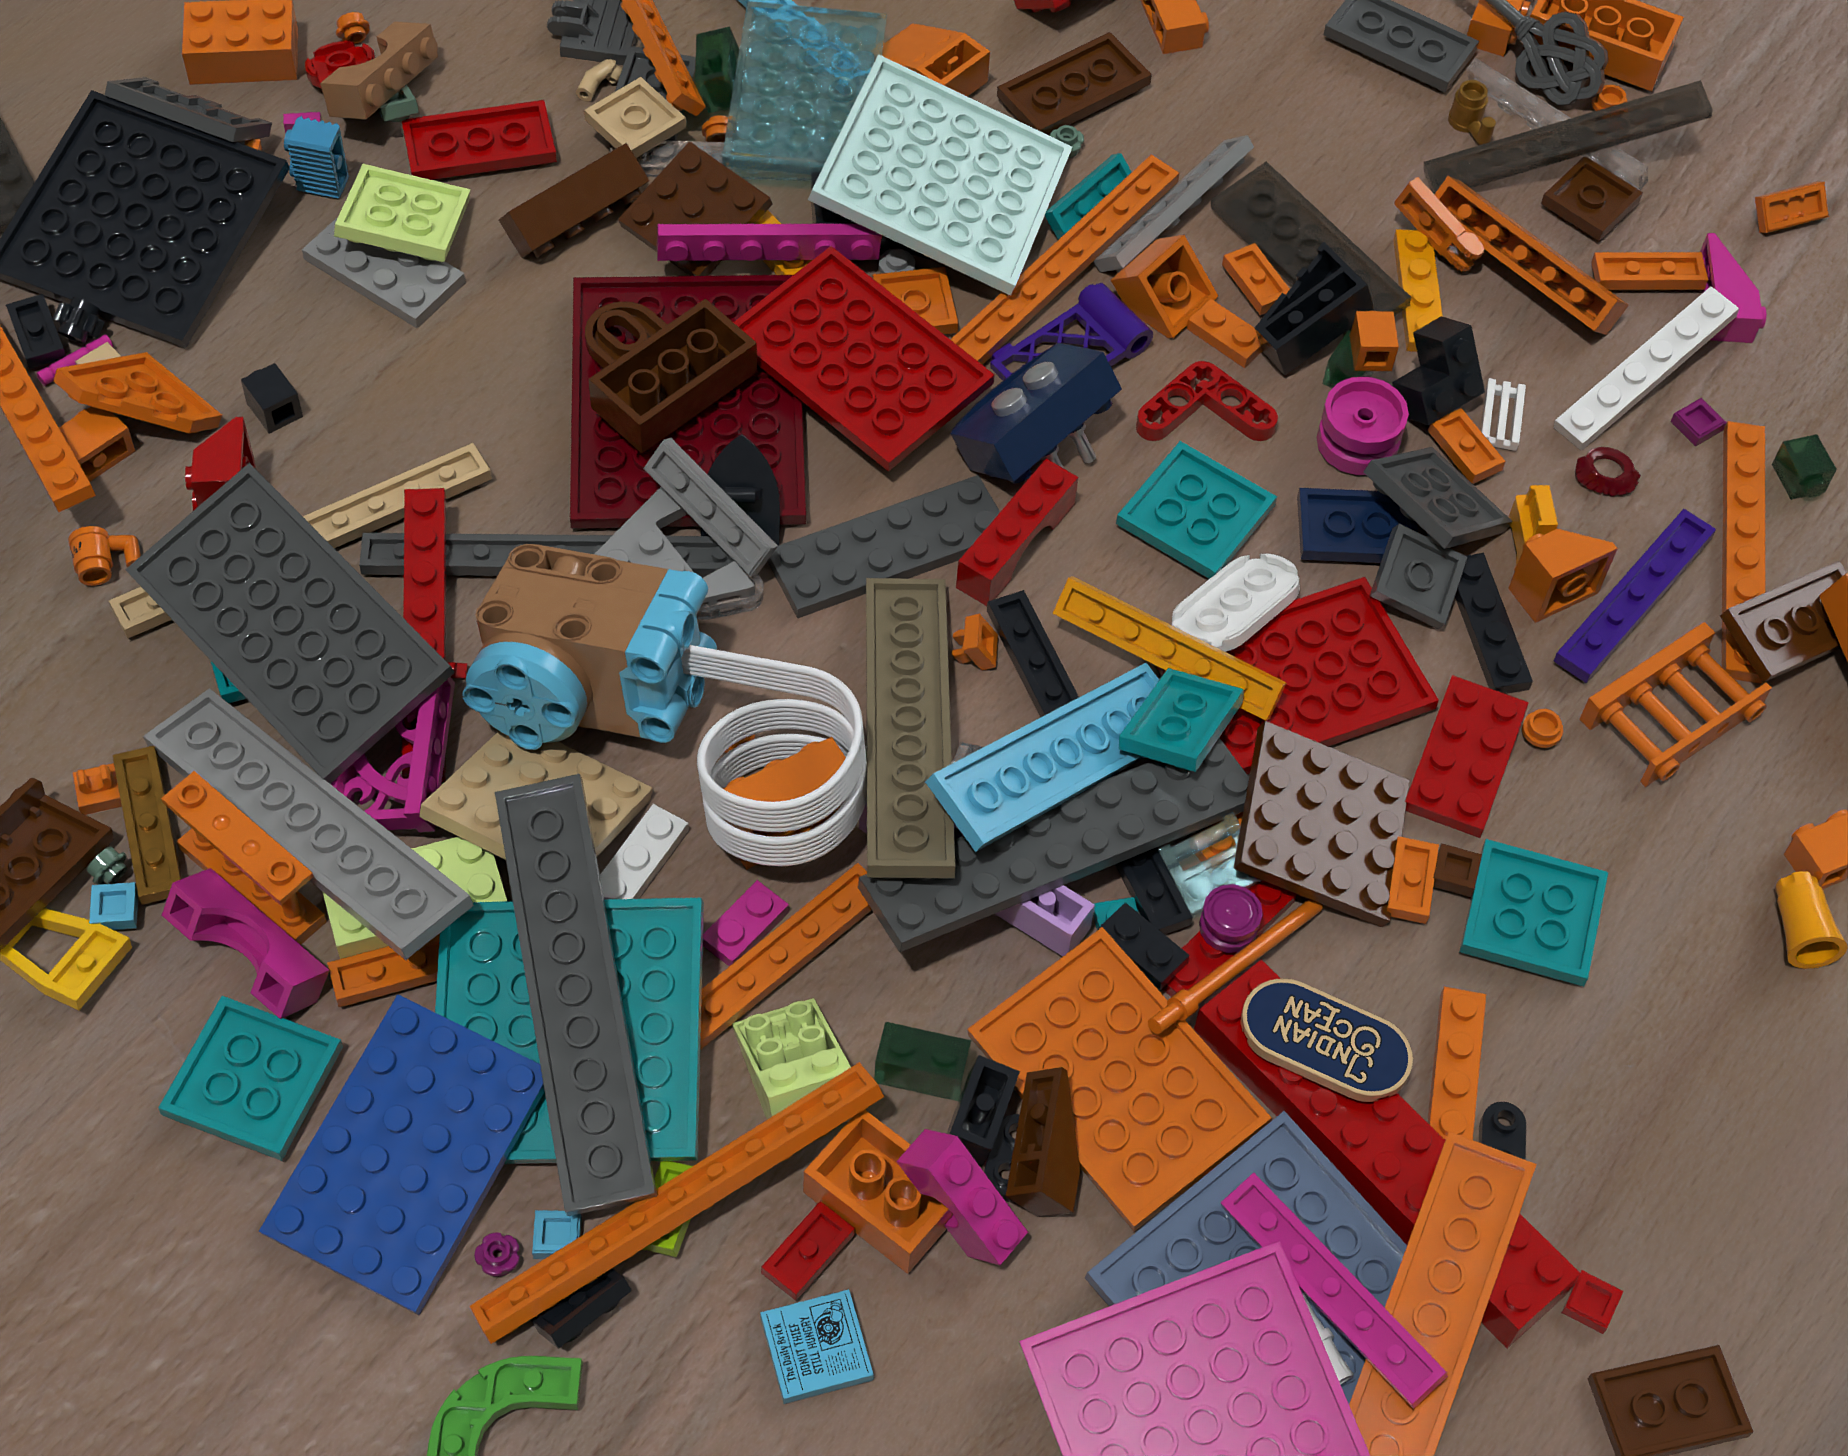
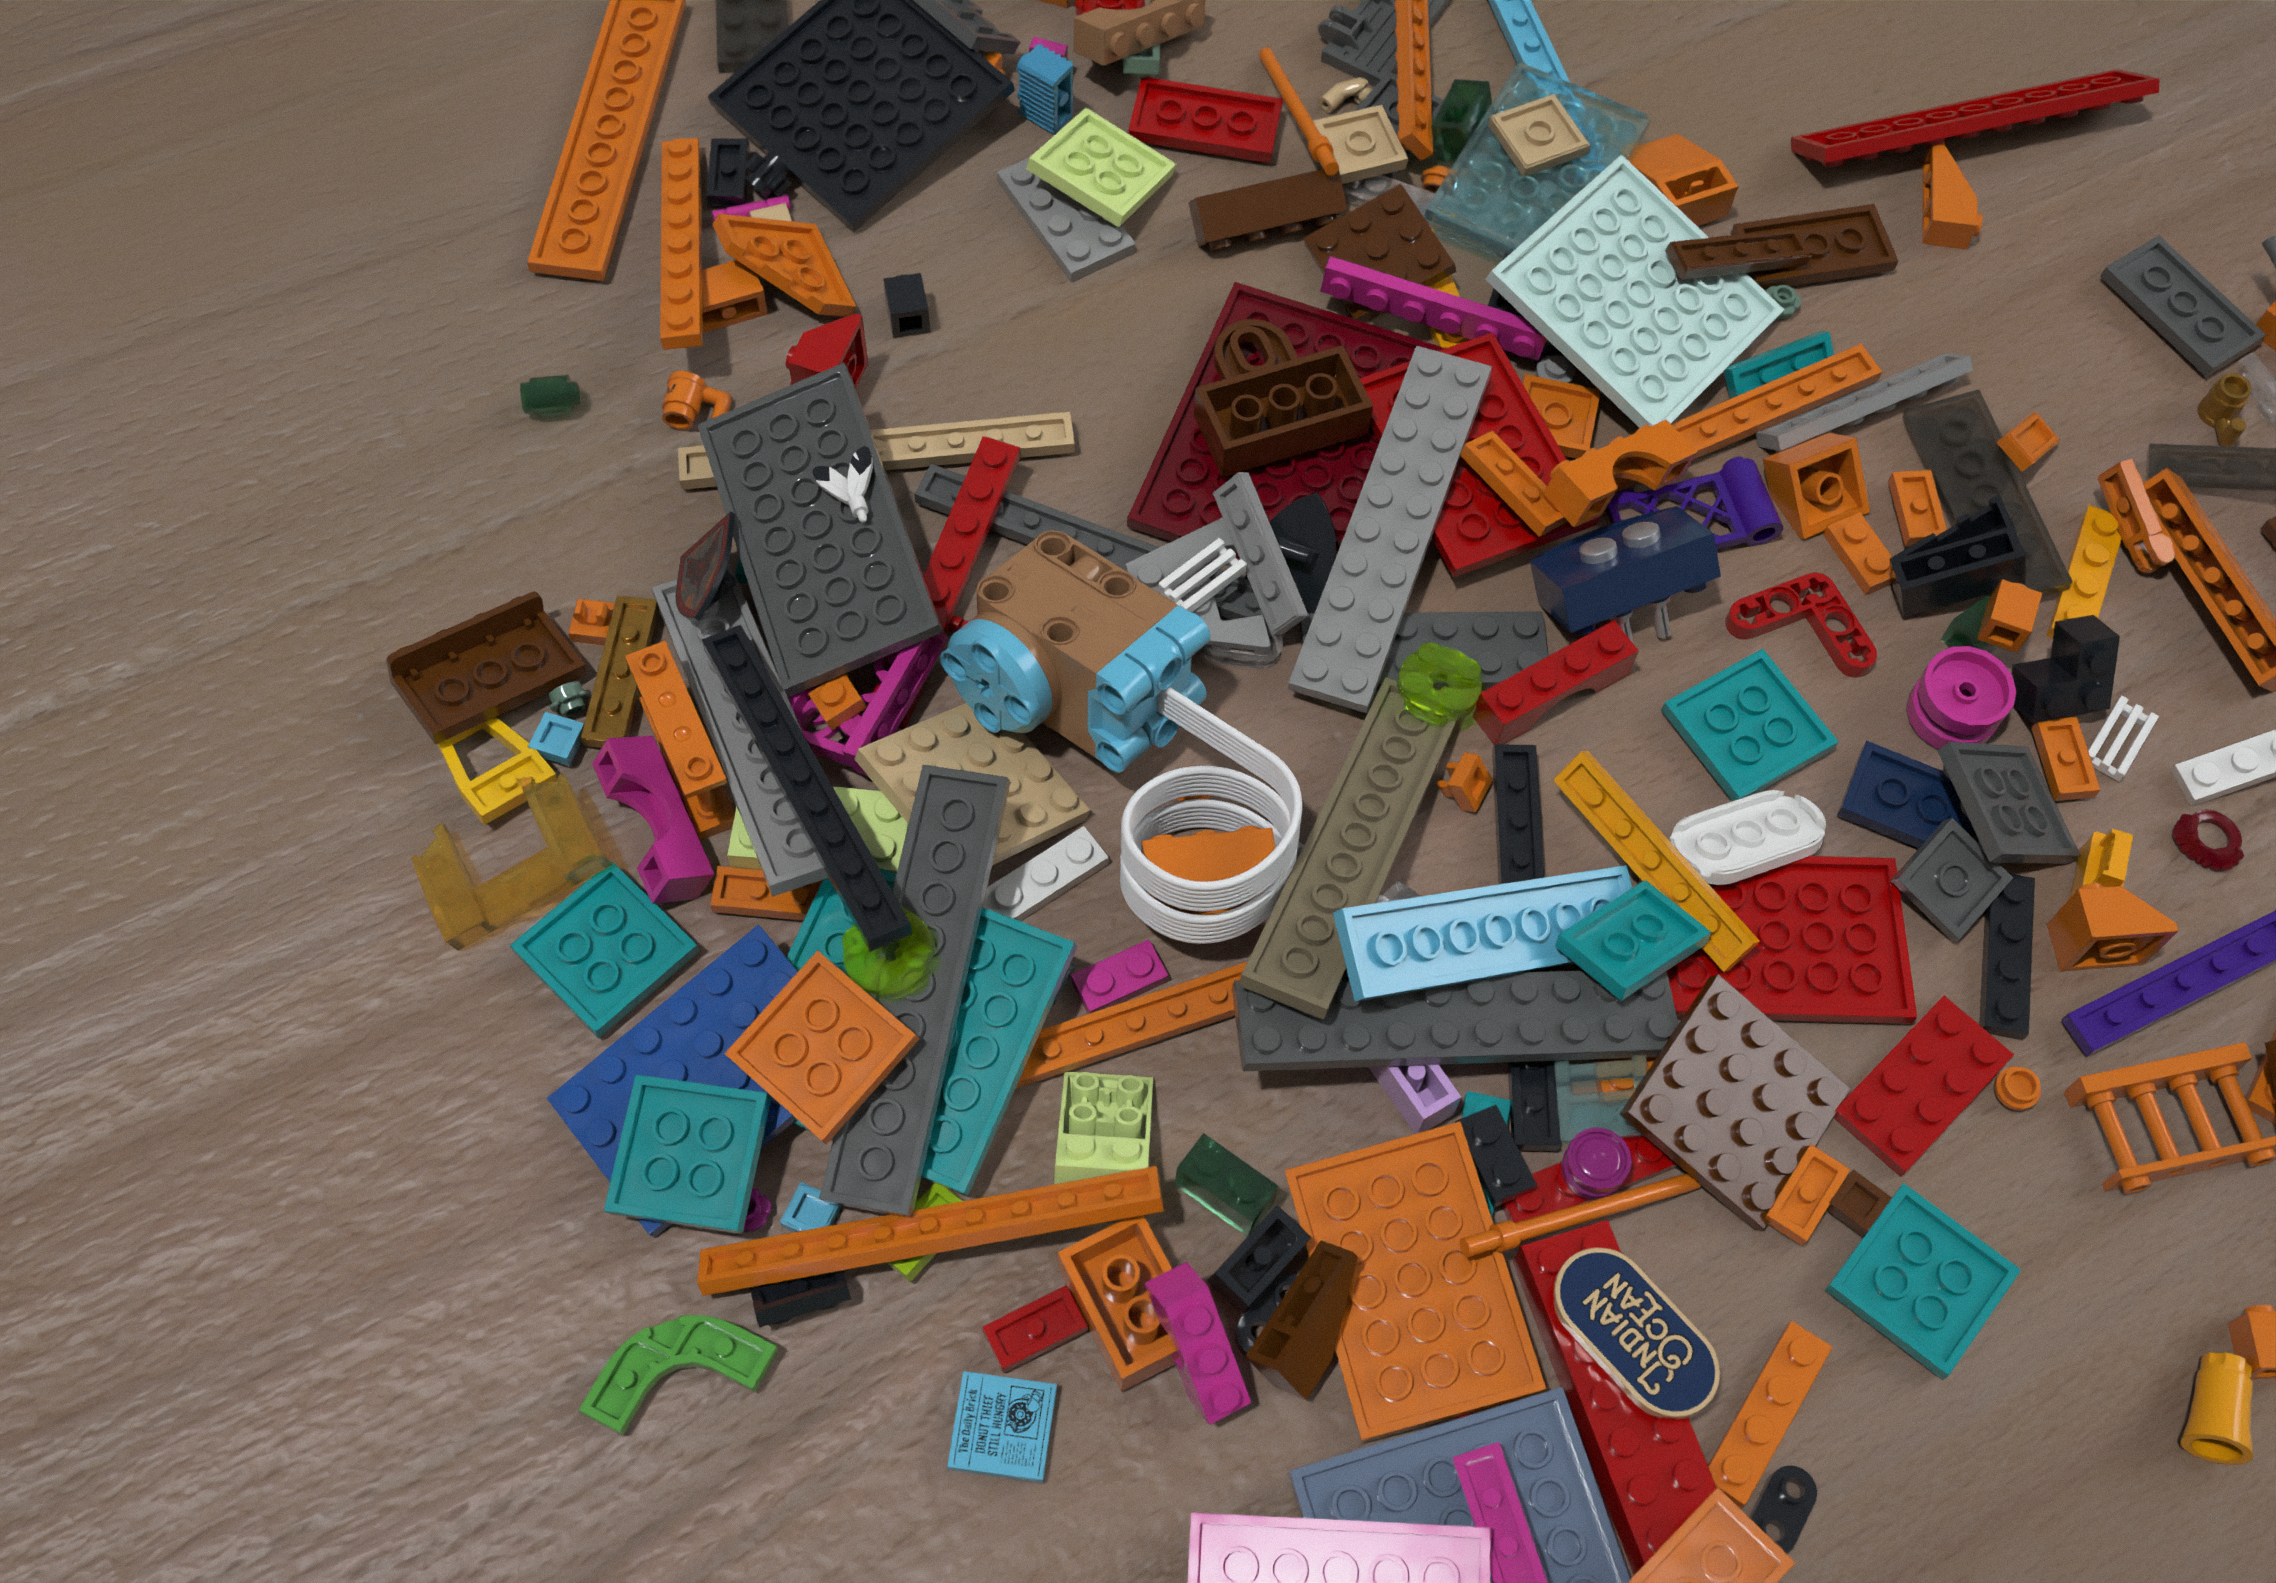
camera: 25 degrees right, 5 degrees up
none -> clear yellow wedge [411,774,612,951]
none -> teal plate [604,1074,772,1234]
none -> shield [675,511,736,621]
none -> black plate [702,625,912,952]
none -> orange plate [724,950,919,1145]
none -> orange plate [808,674,867,730]
none -> white piece [813,446,873,523]
none -> clear neon green plate [842,906,936,998]
none -> white tile [1158,538,1247,612]
none -> orange bar [1259,48,1339,175]
none -> light grey plate [1288,346,1492,713]
none -> clear neon green plate [1397,642,1482,724]
none -> orange plate [1460,431,1567,537]
none -> tan tile [1488,94,1590,177]
none -> orange arch [1543,420,1698,528]
none -> reddish brown tile [1665,228,1812,280]
none -> orange tile [1996,412,2060,472]

